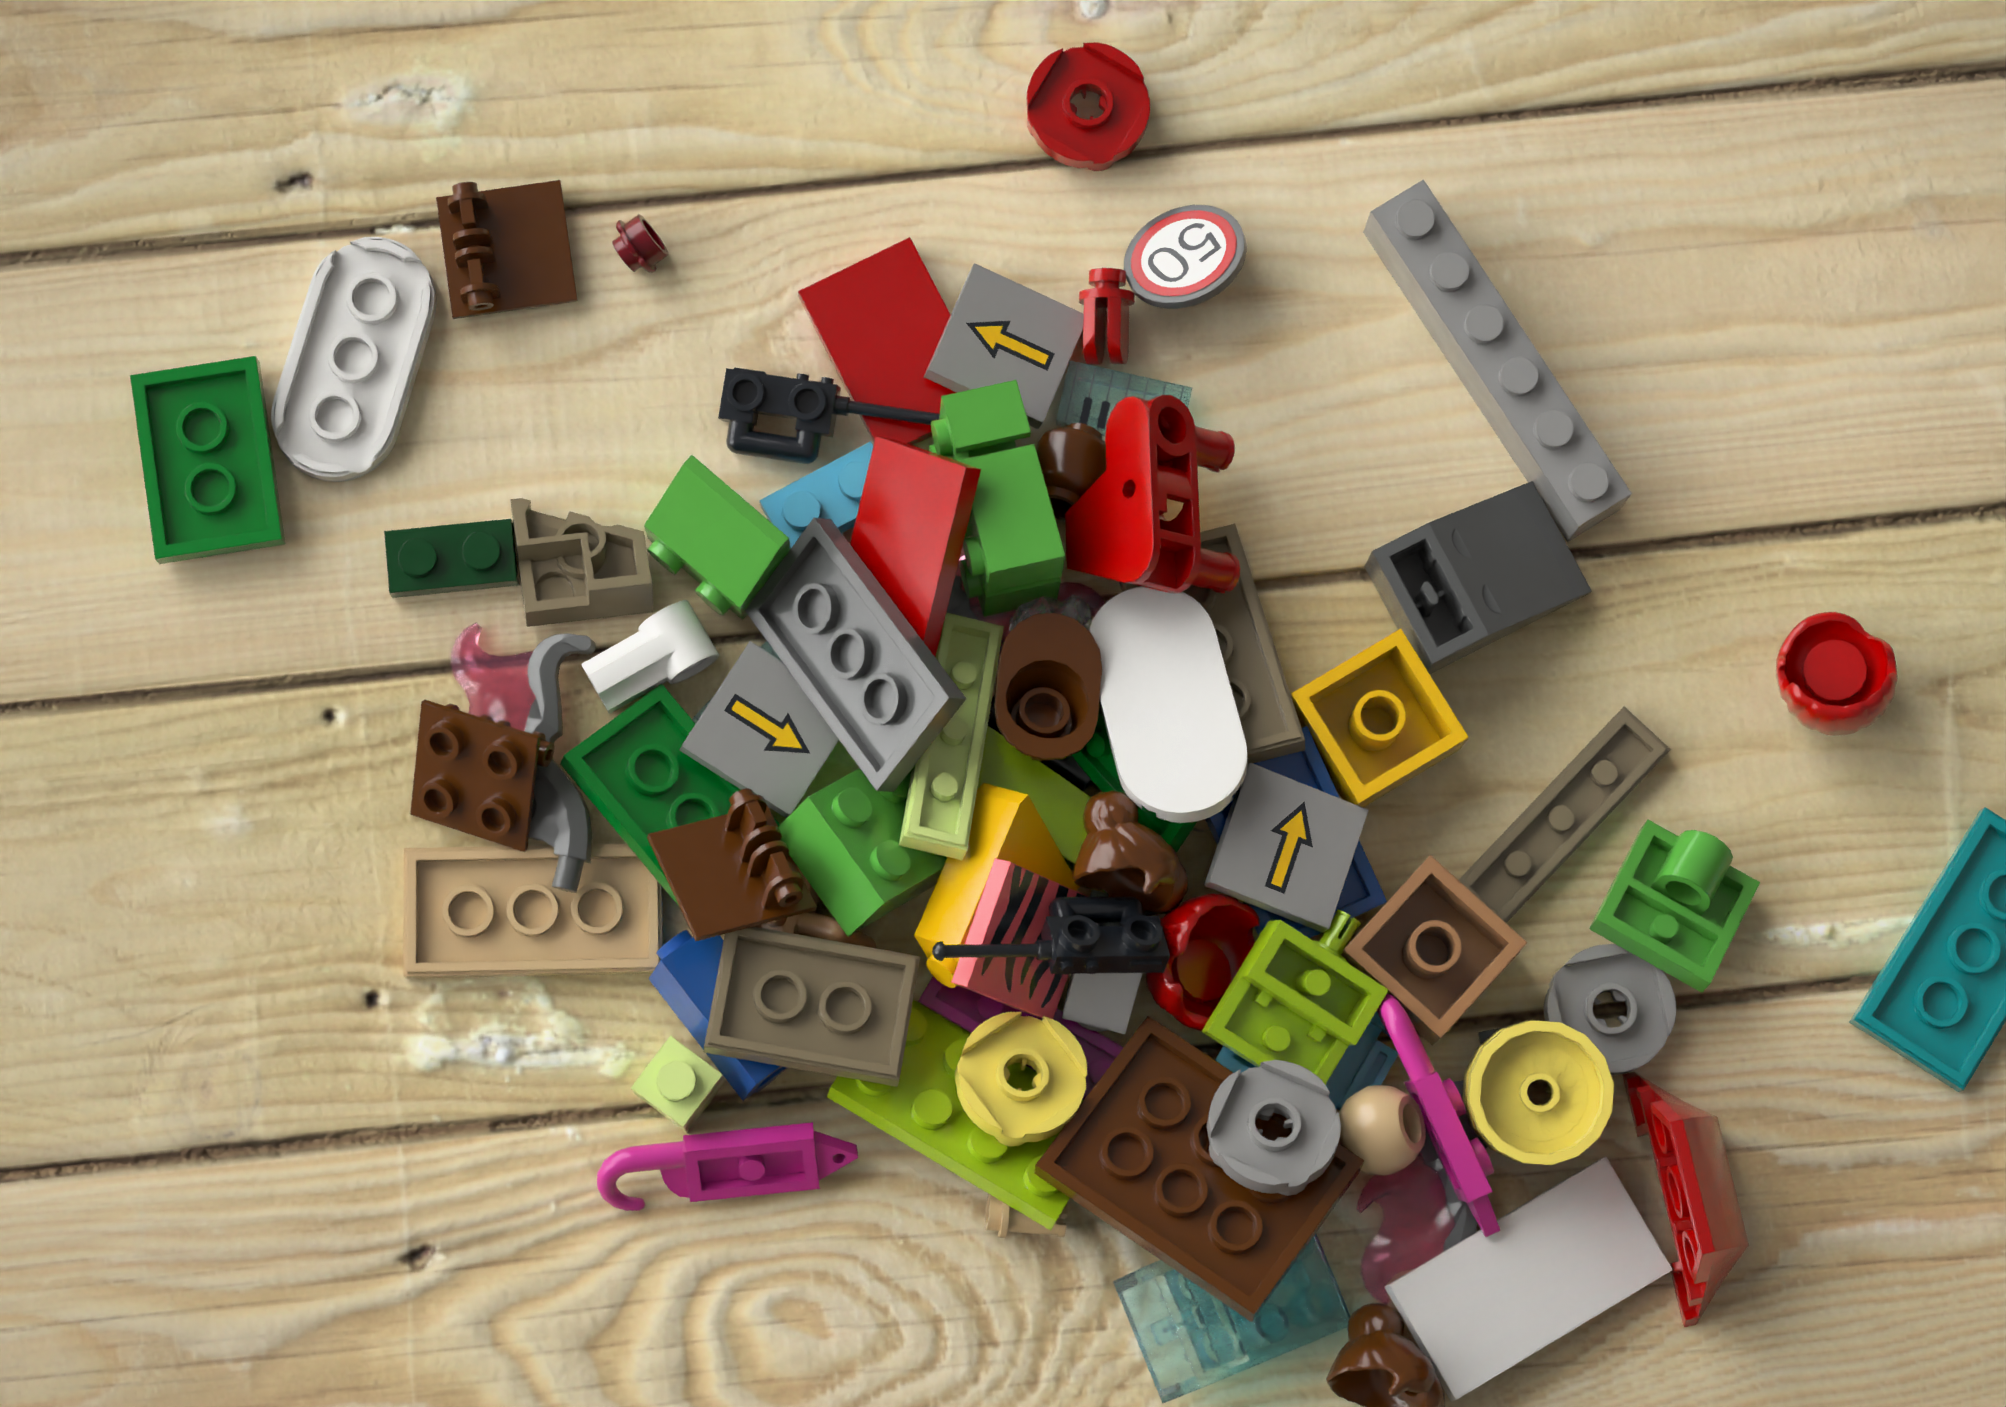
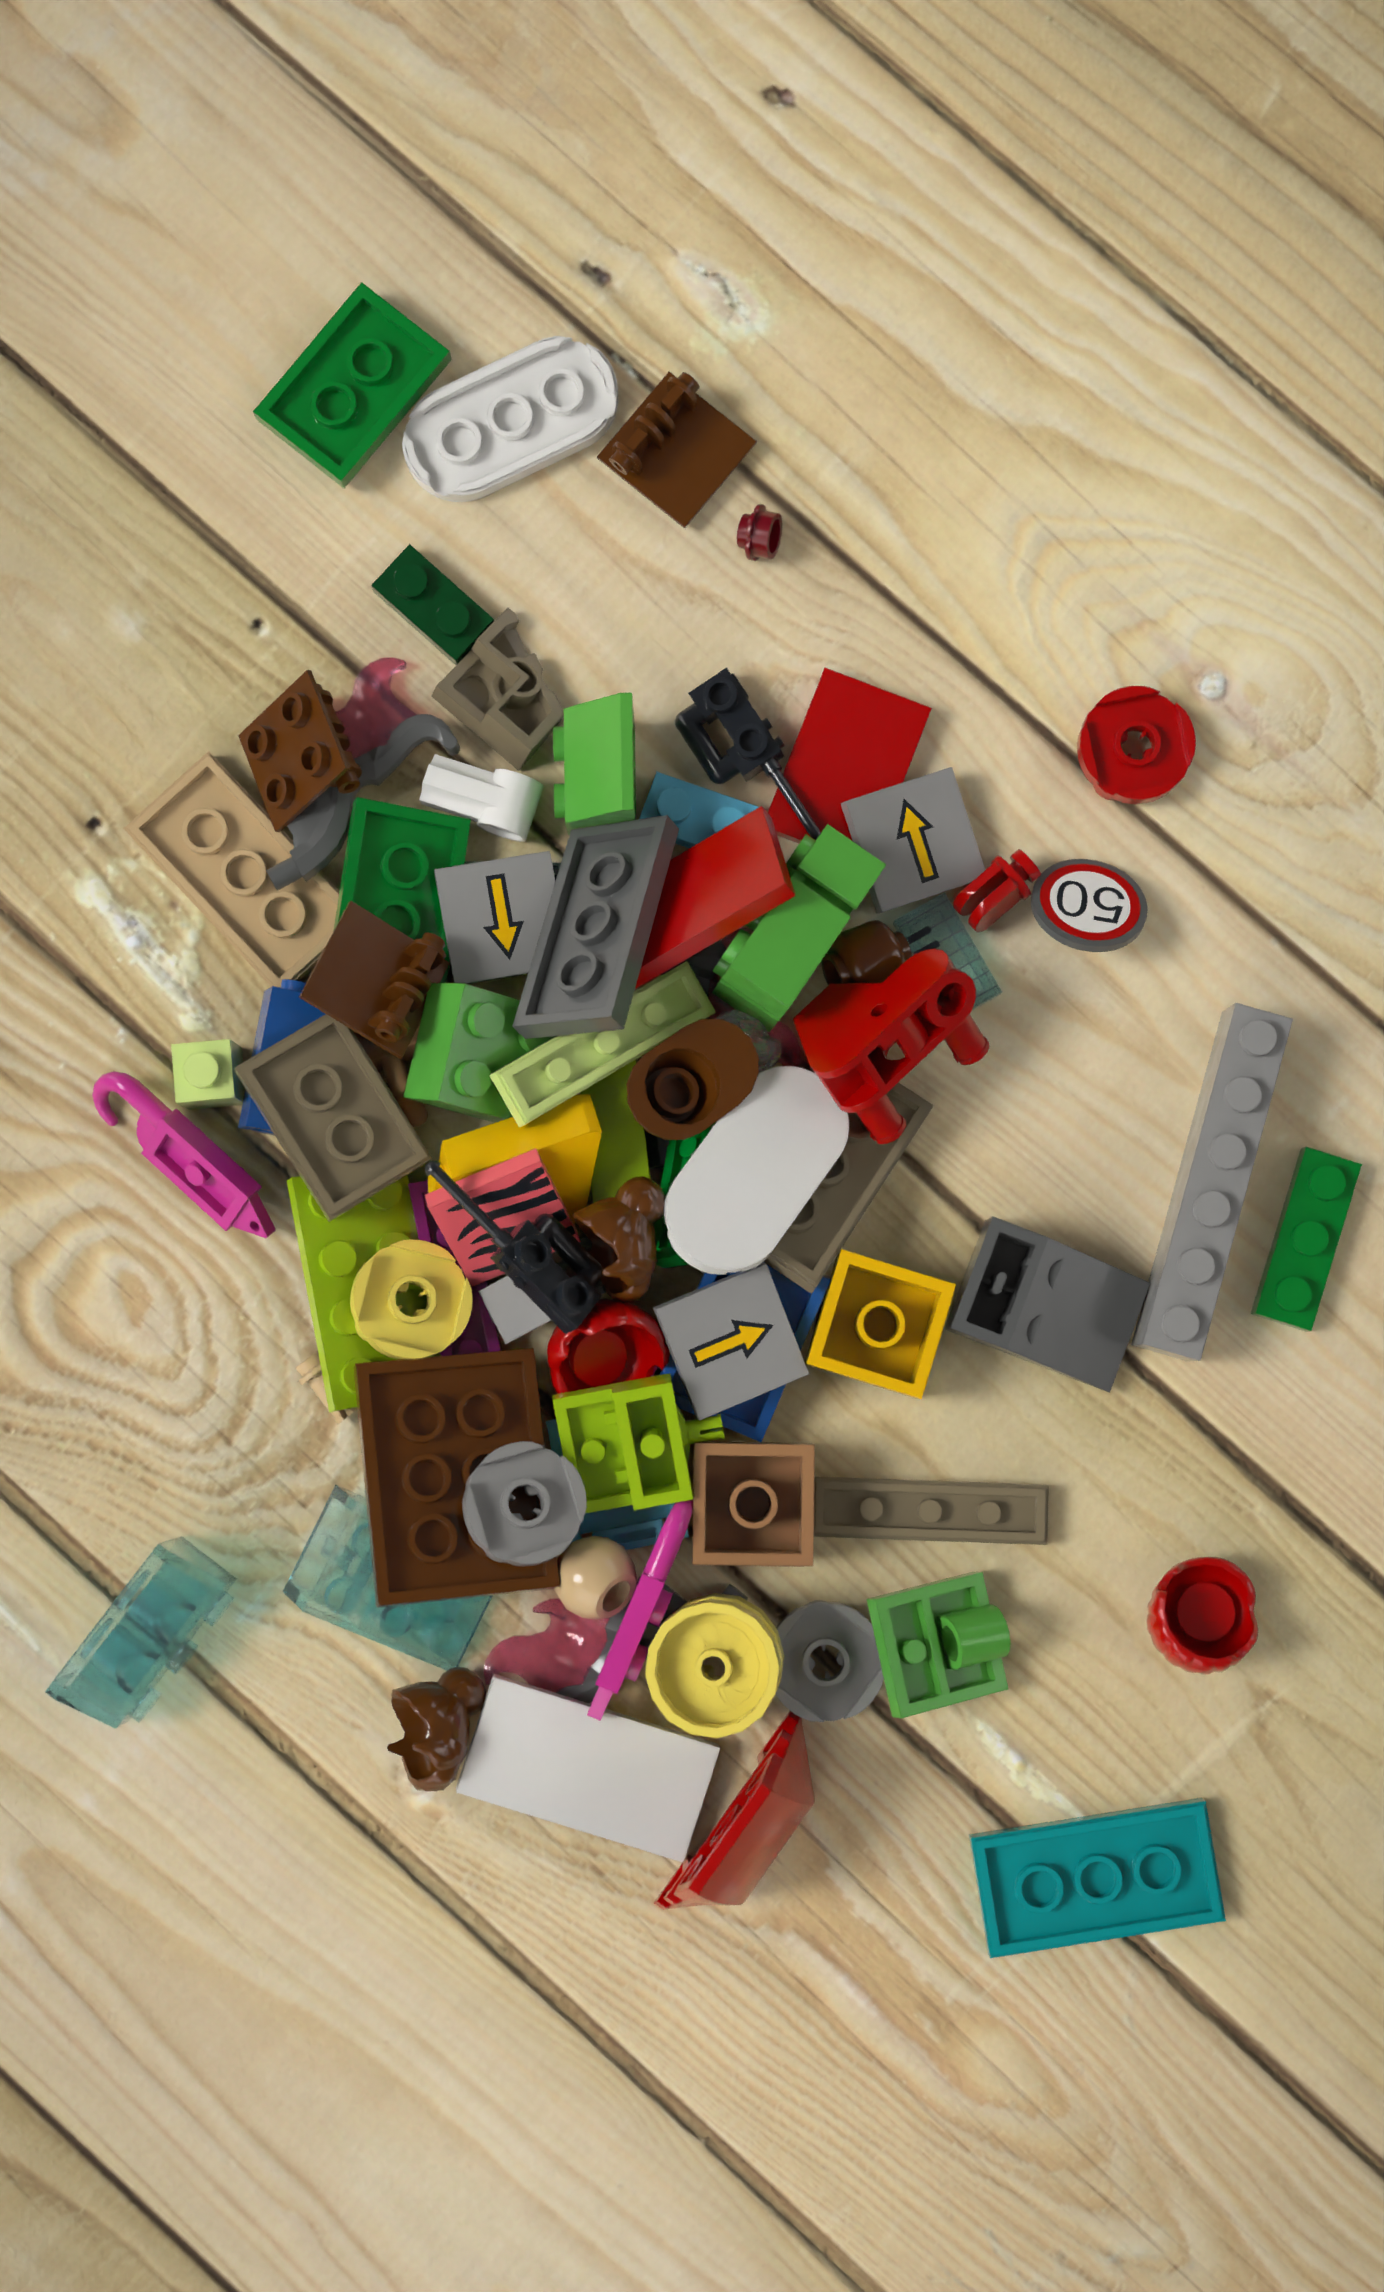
camera: 55 degrees right, 5 degrees up
none -> green plate [1251,1147,1362,1332]

